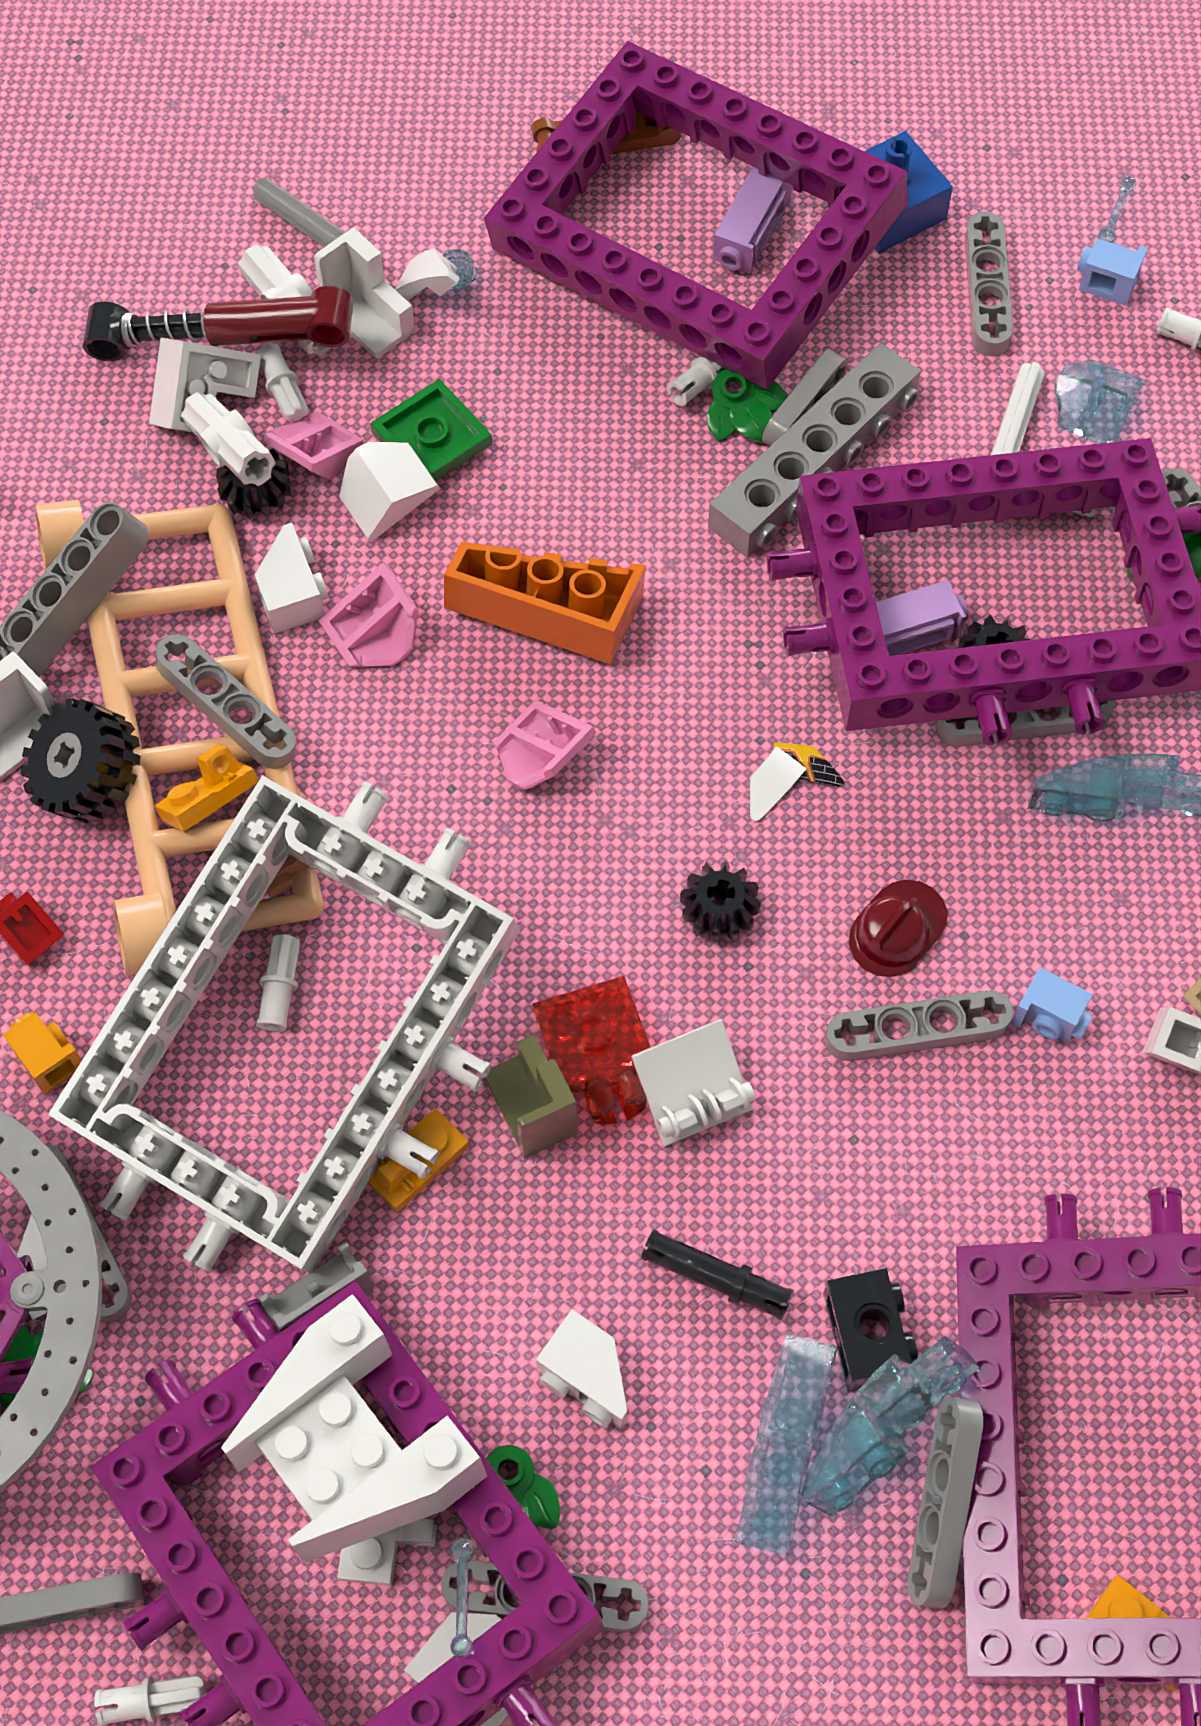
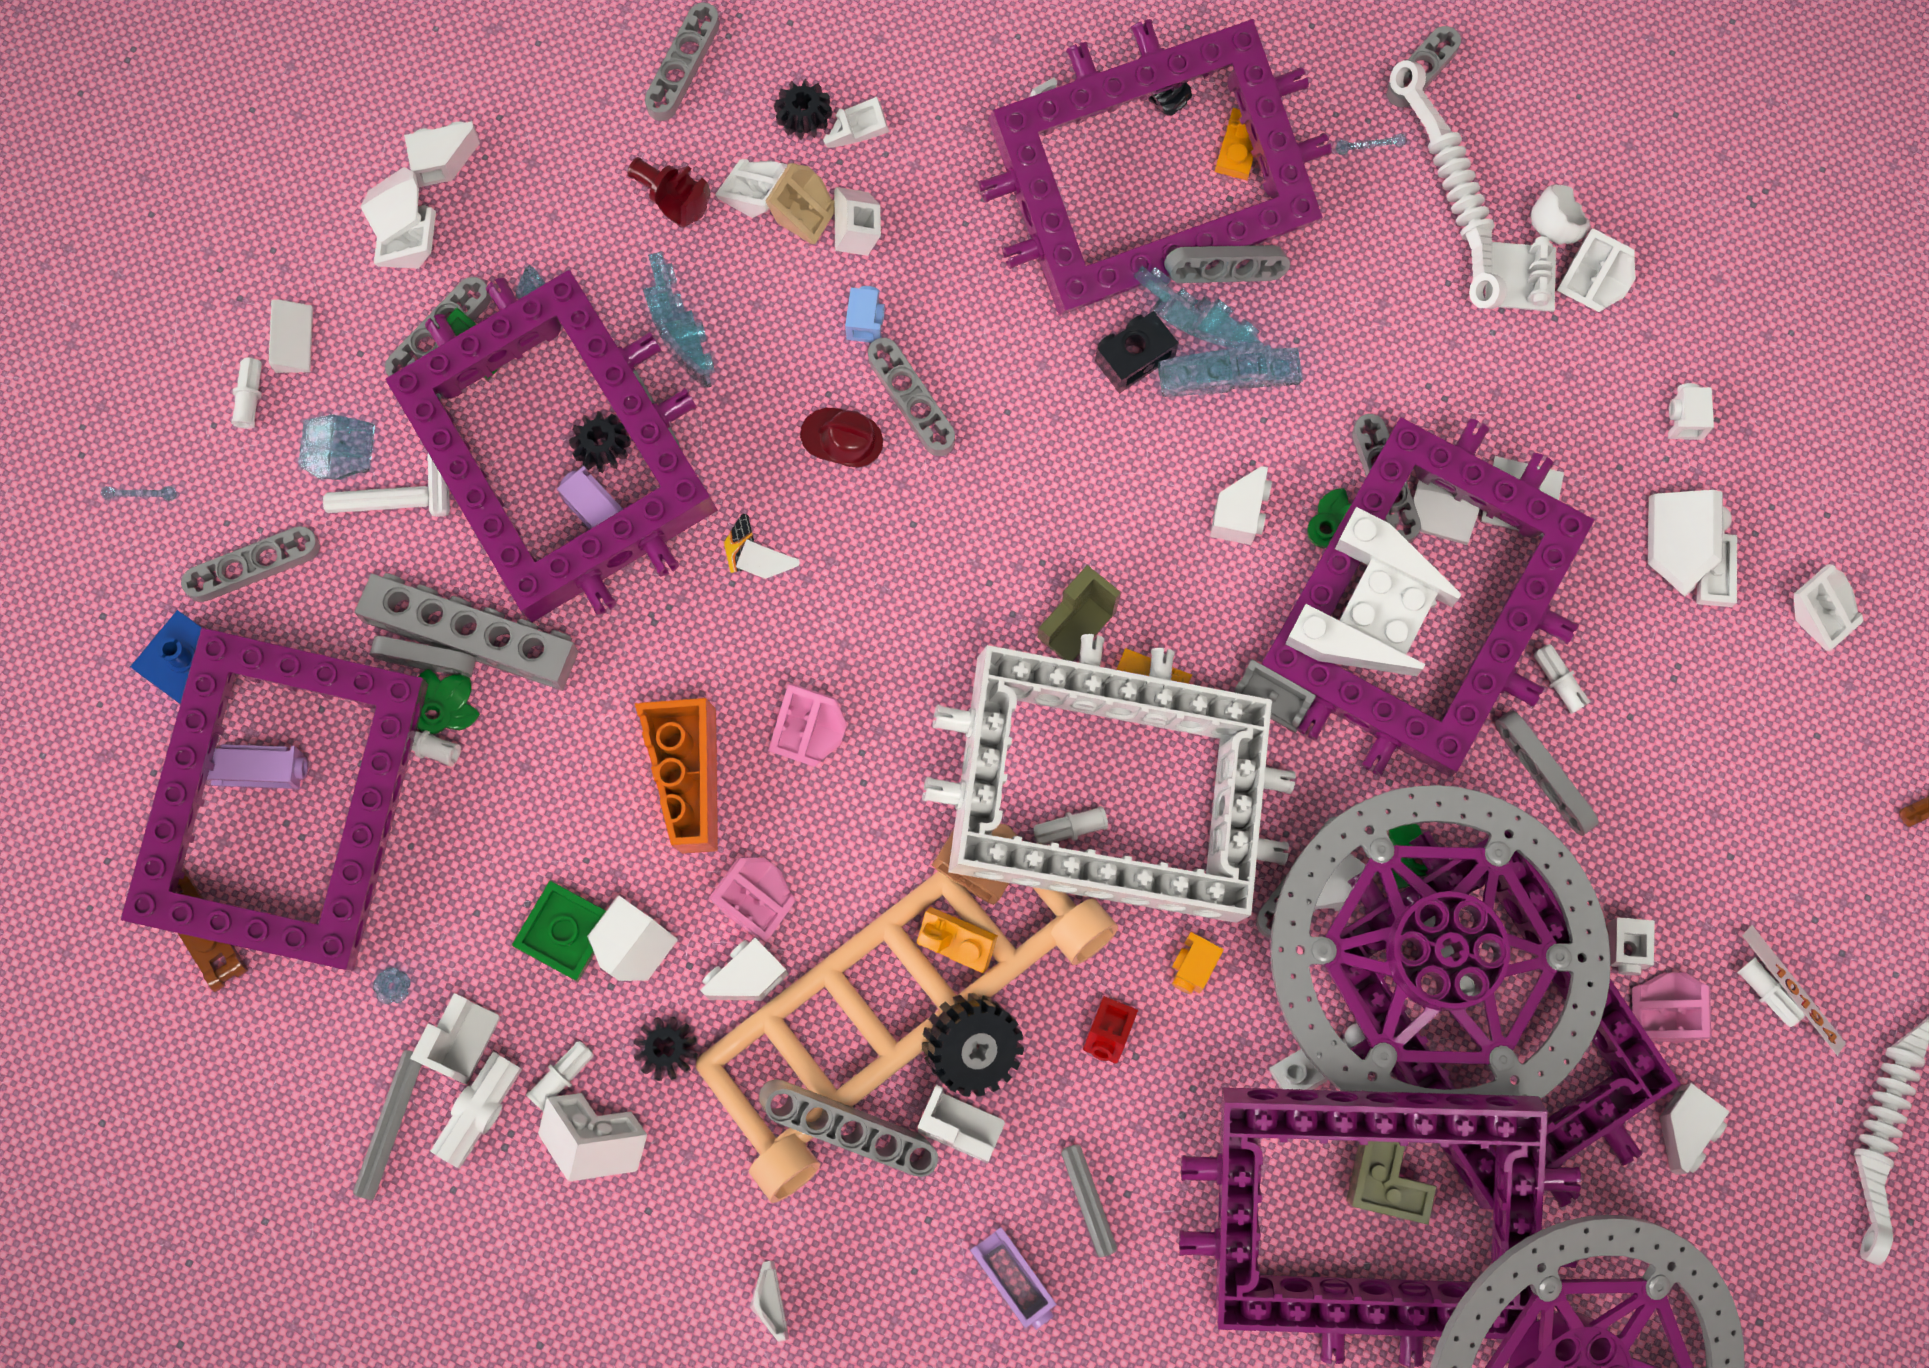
camera: 115 degrees left, 10 degrees up
dark red piece [82,286,354,361] -> none
light grey beam [156,634,296,769] -> none
white piece [181,392,276,486] -> none
bright pink slope [264,412,364,481] -> none
white slope [395,248,460,301] -> none
clear light blue hinge [450,1538,474,1658] -> none
clear red plate [532,976,651,1126] -> none
white hinge [631,1019,756,1147] -> none
black pin [641,1229,794,1320] -> none
black gear [680,860,761,944] -> none
light blue brick [1076,238,1148,306] -> none

